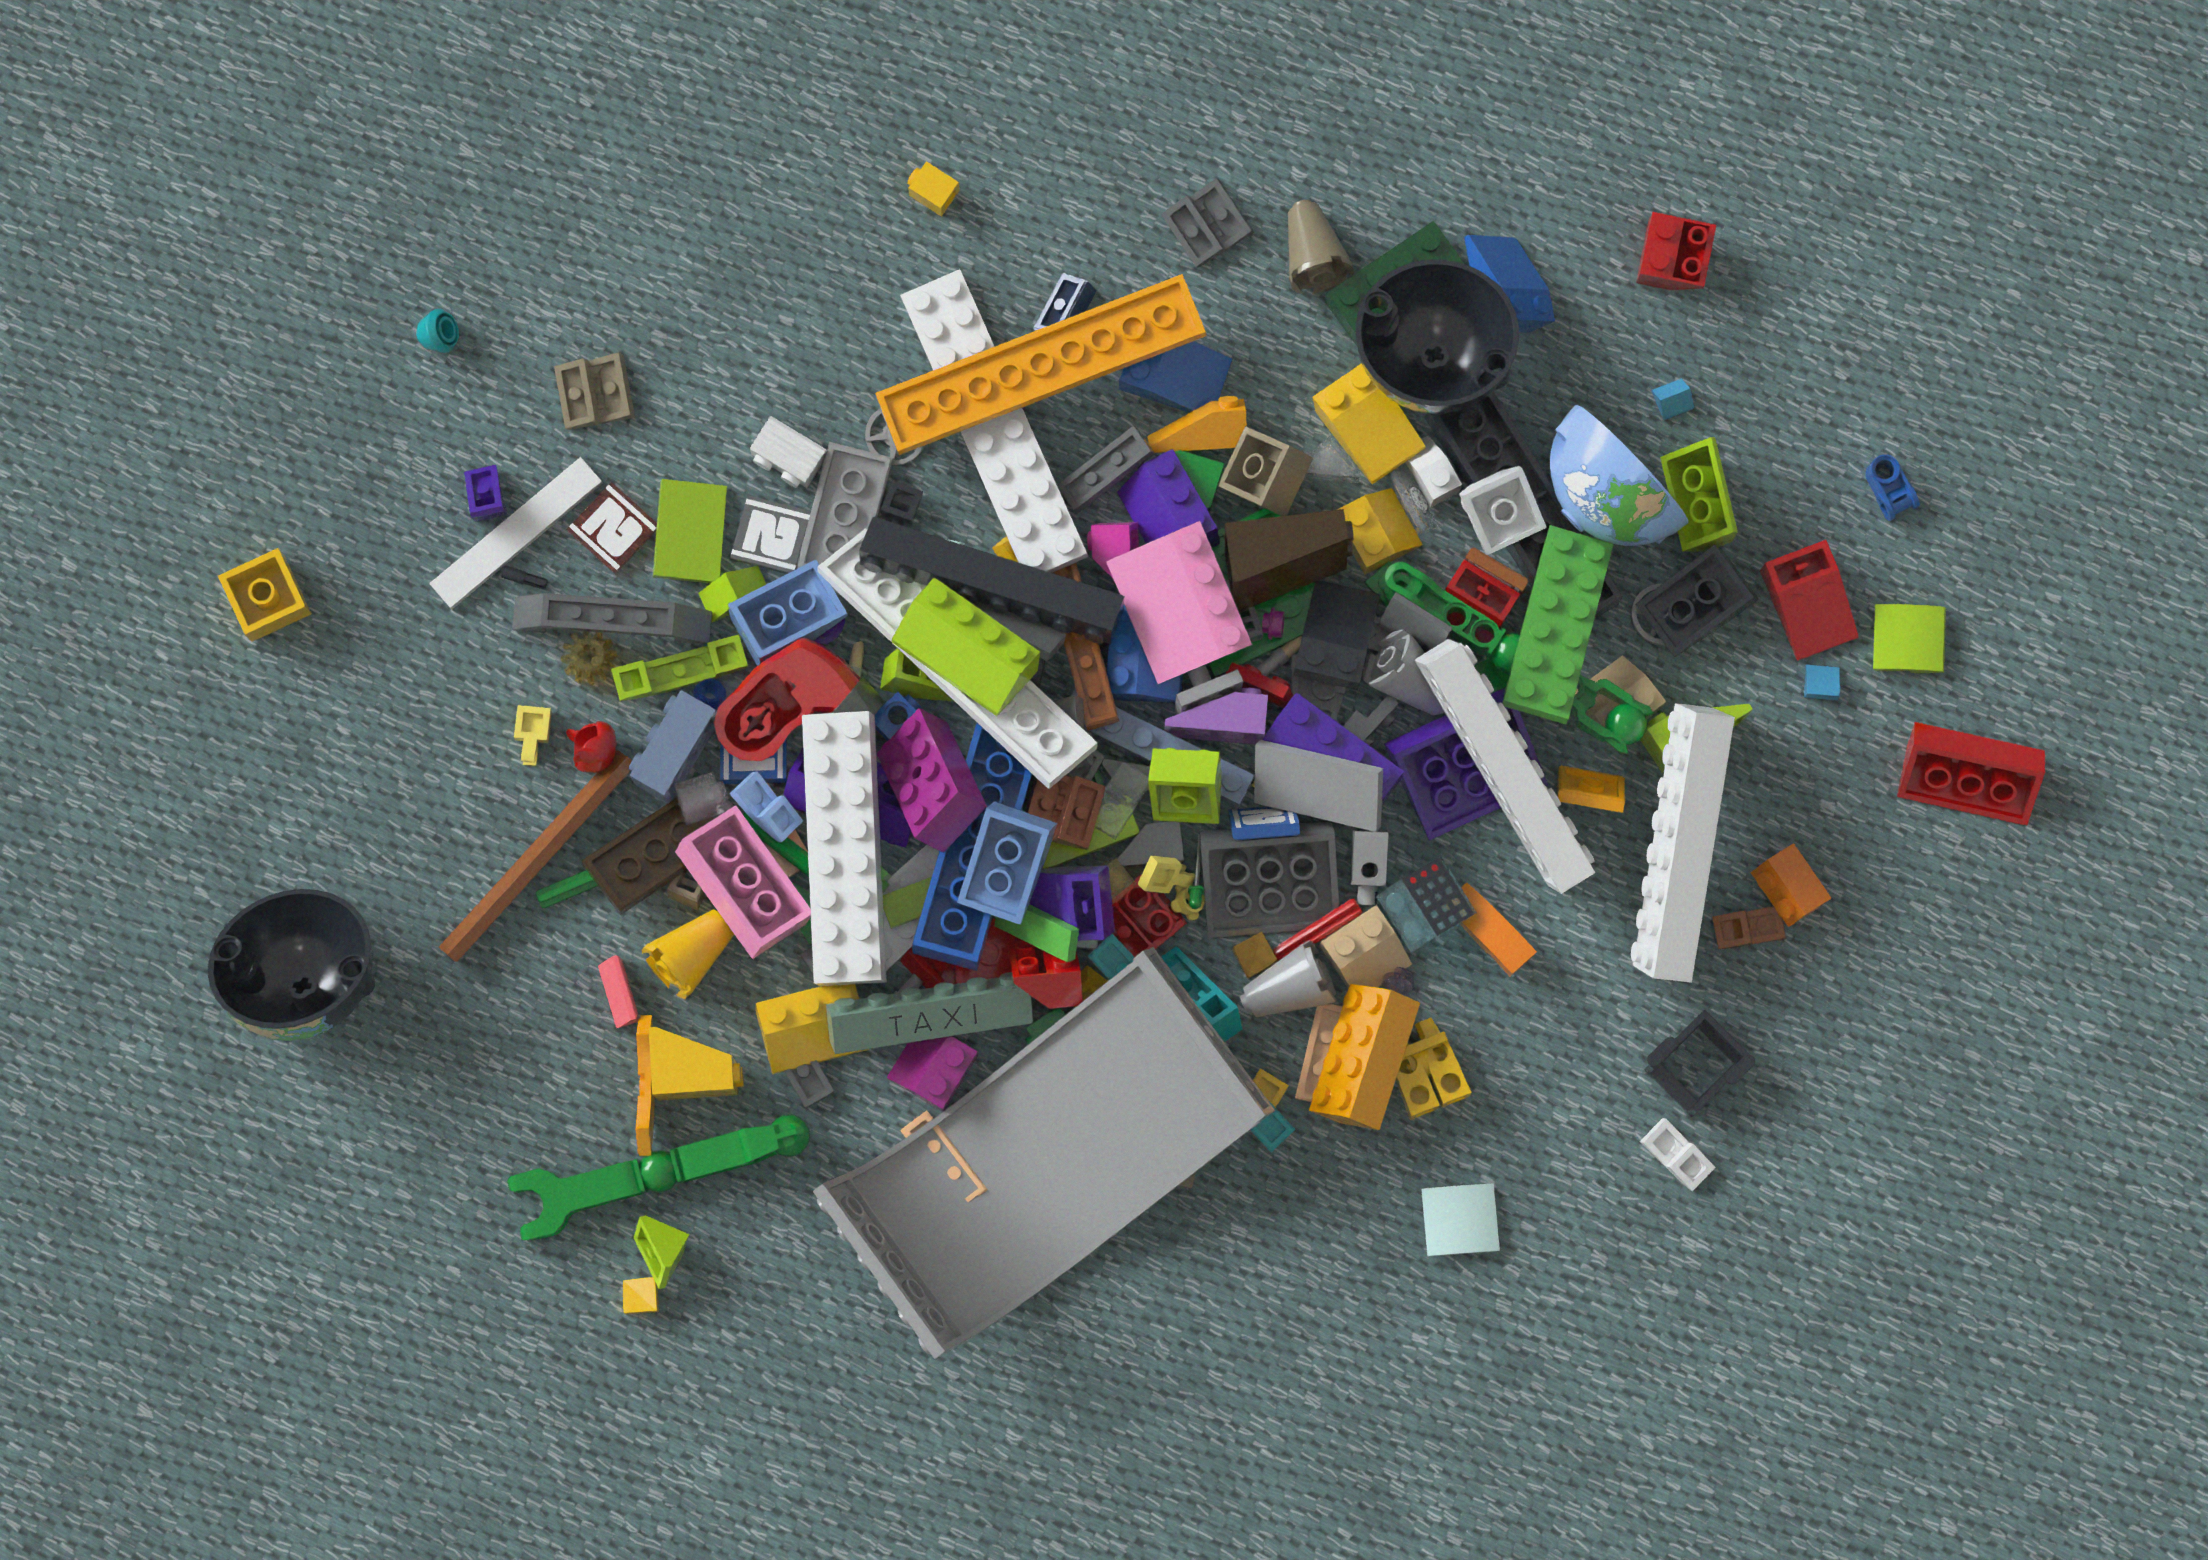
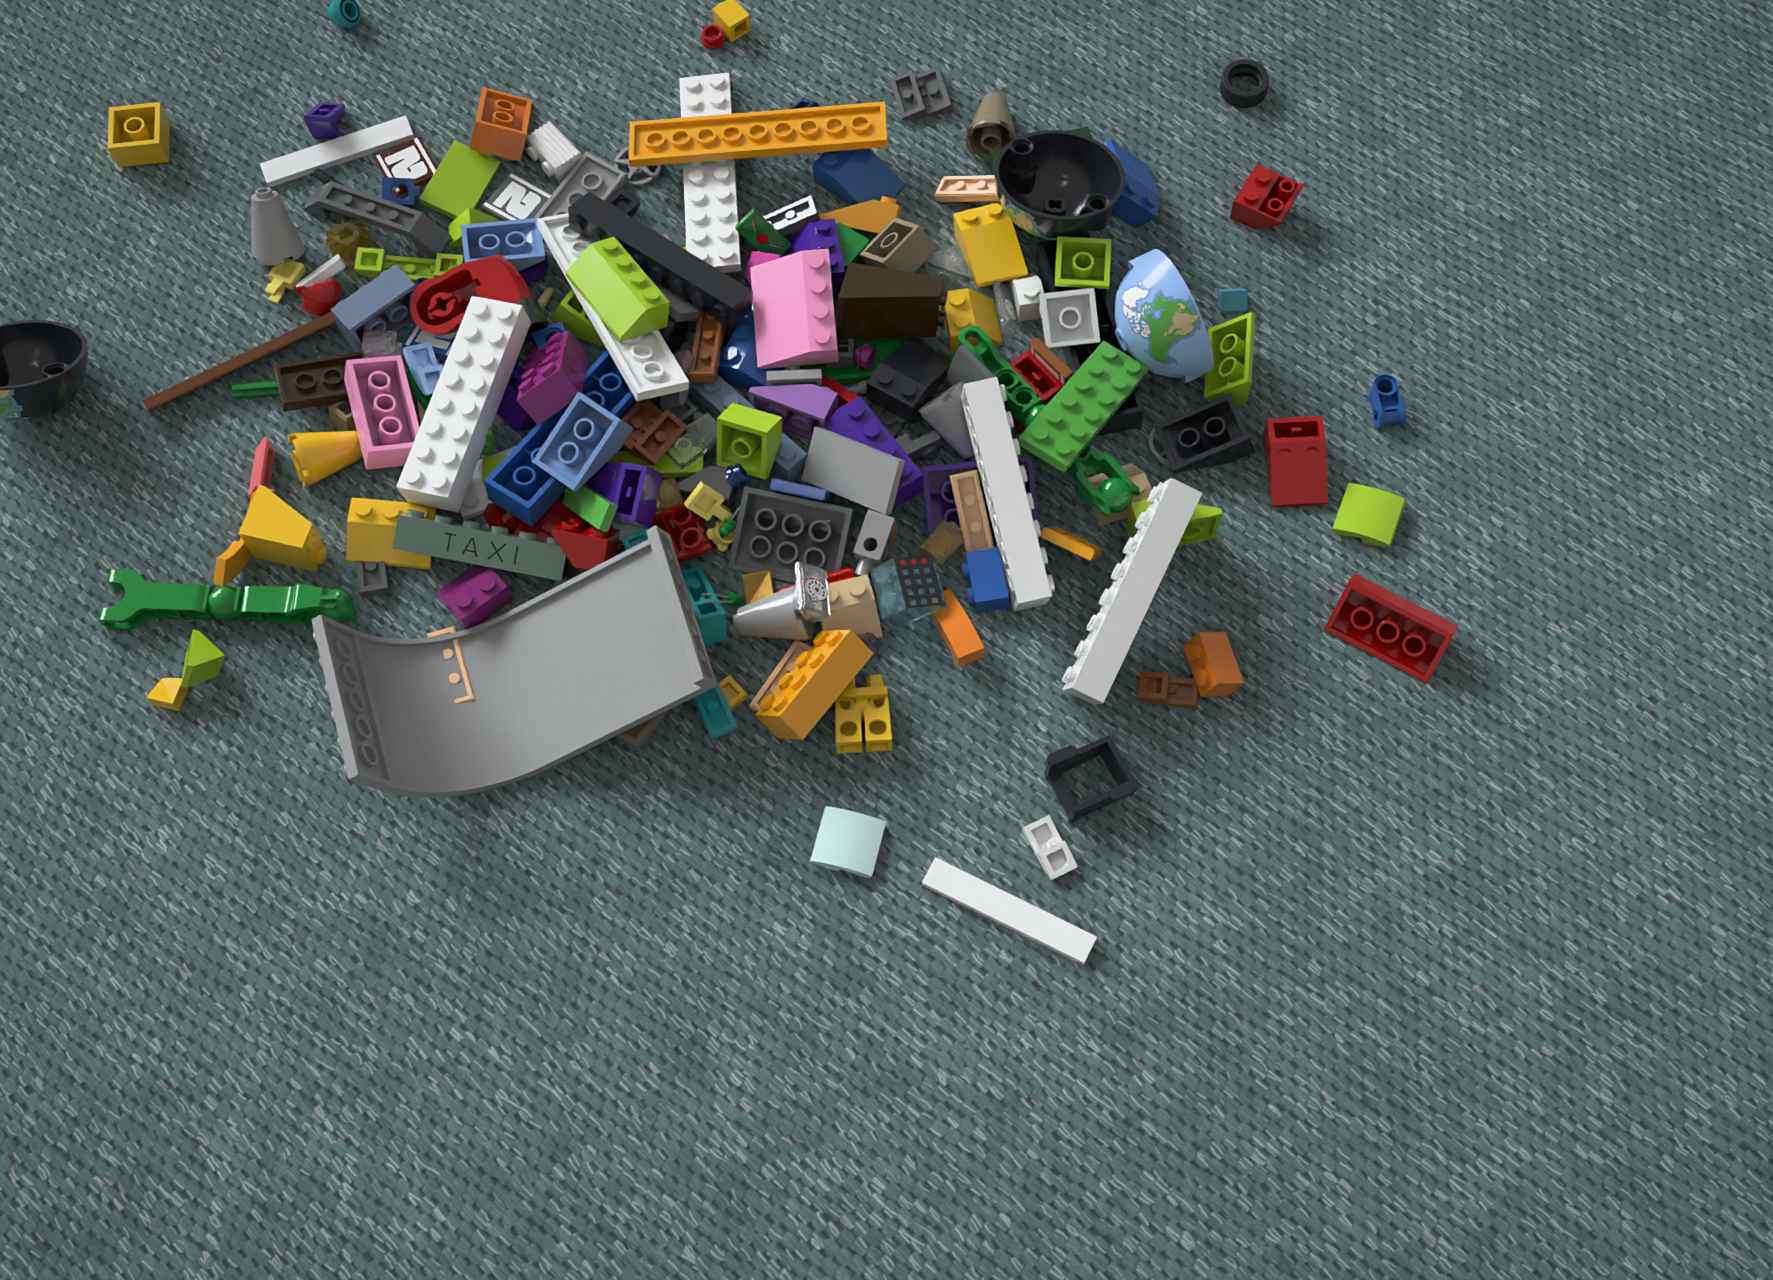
camera: 20 degrees right, 15 degrees down
dark tan slope [554,352,635,430] -> none
dark azure slope [1804,665,1840,700] -> none
none -> light grey cone [251,187,305,265]
none -> white tile [296,254,345,297]
none -> blue brick [382,177,419,209]
none -> orange slope [470,87,532,162]
none -> red plate [701,25,725,49]
none -> piece [701,592,743,606]
none -> clear blue plate [725,463,750,490]
none -> green tile [735,208,791,255]
none -> clear slope [795,561,830,623]
none -> clear yellow brick [919,520,965,565]
none -> white tile [922,857,1097,966]
none -> light nougat tile [934,175,1000,202]
none -> light nougat tile [949,470,994,552]
none -> blue brick [961,547,1009,613]
none -> lime slope [1055,236,1112,289]
none -> black tyre [1219,59,1269,108]

